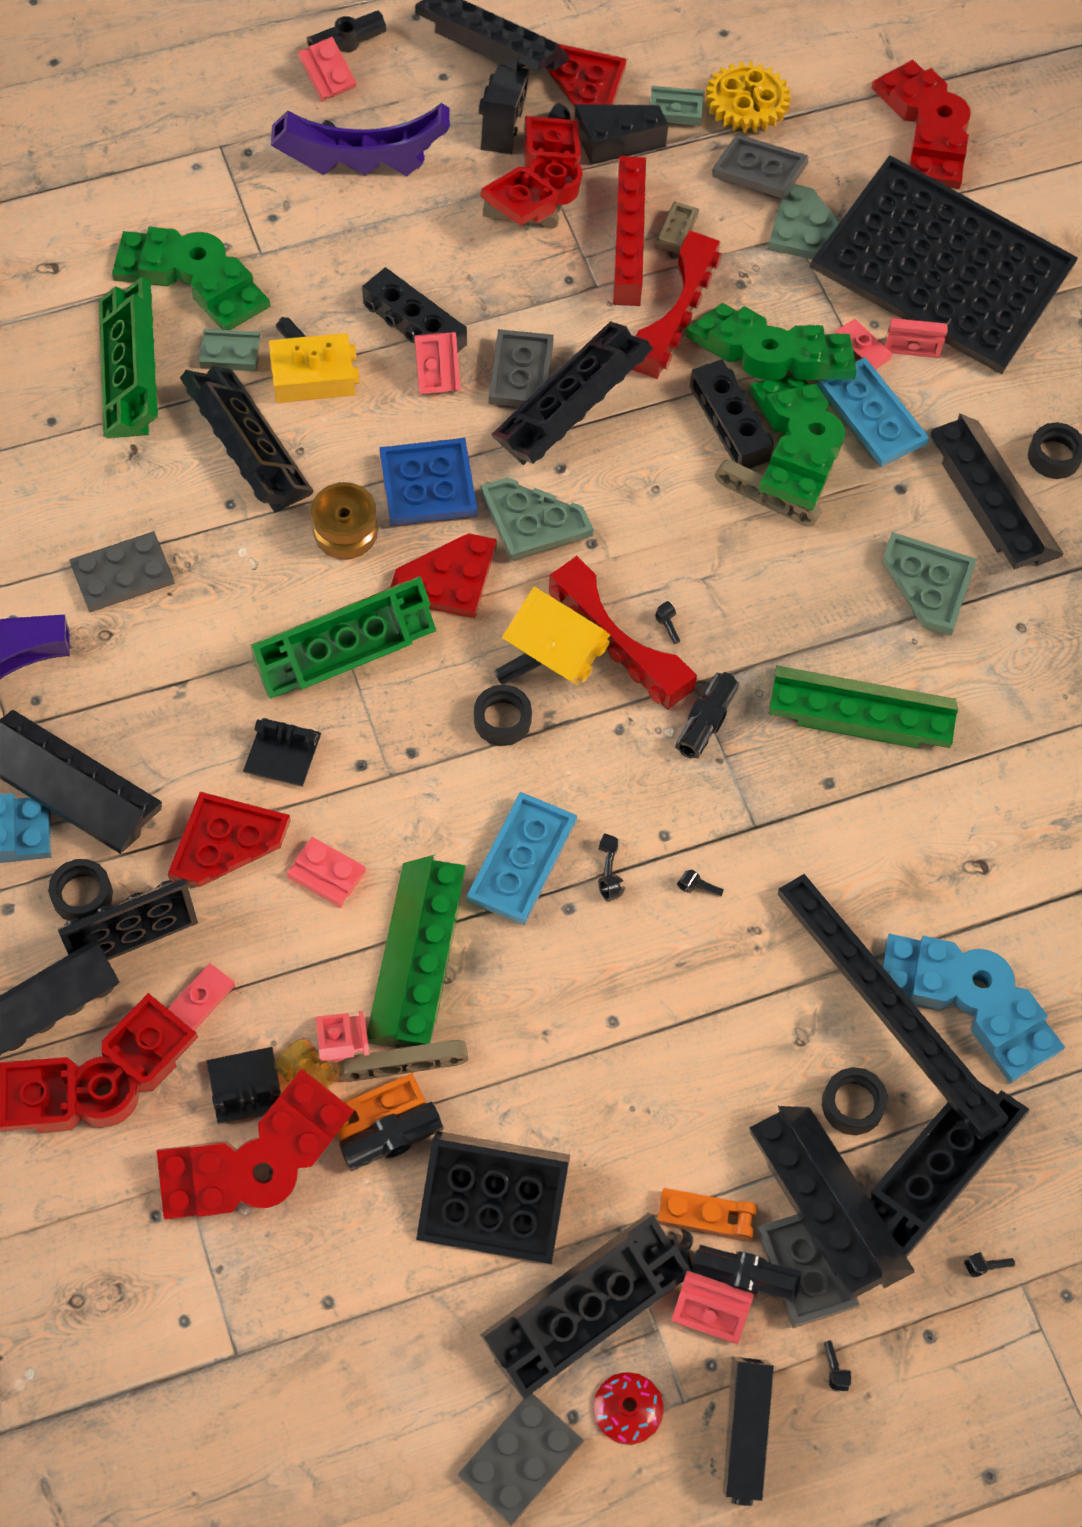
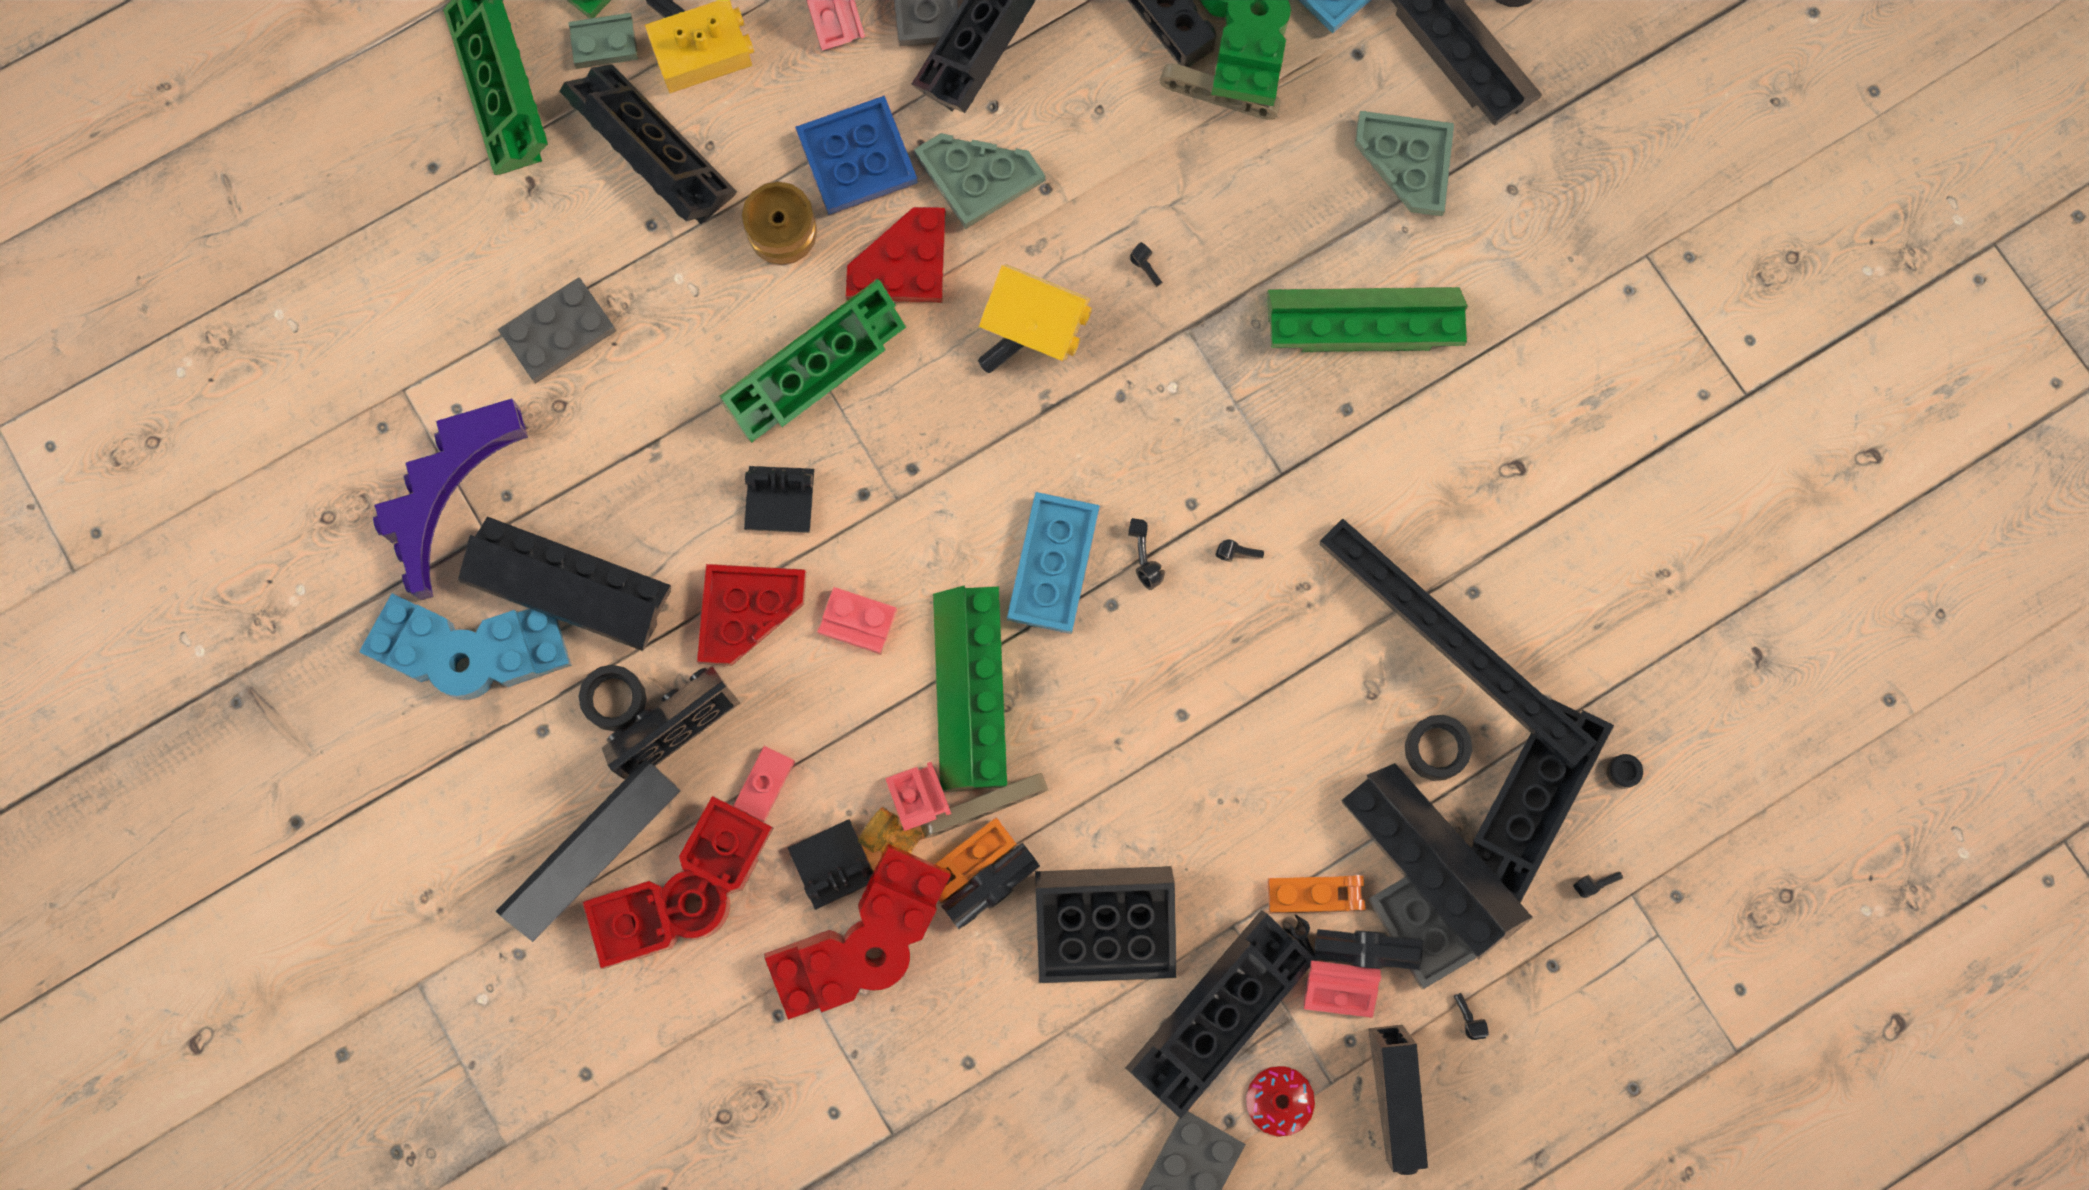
camera: 10 degrees left, 15 degrees up
black tyre [474,684,532,746] -> none
red arch [549,555,697,710] -> none
black piece [675,672,740,759] -> none
dark azure plate [882,933,1065,1084] -> none
none -> black tile [1607,754,1643,789]

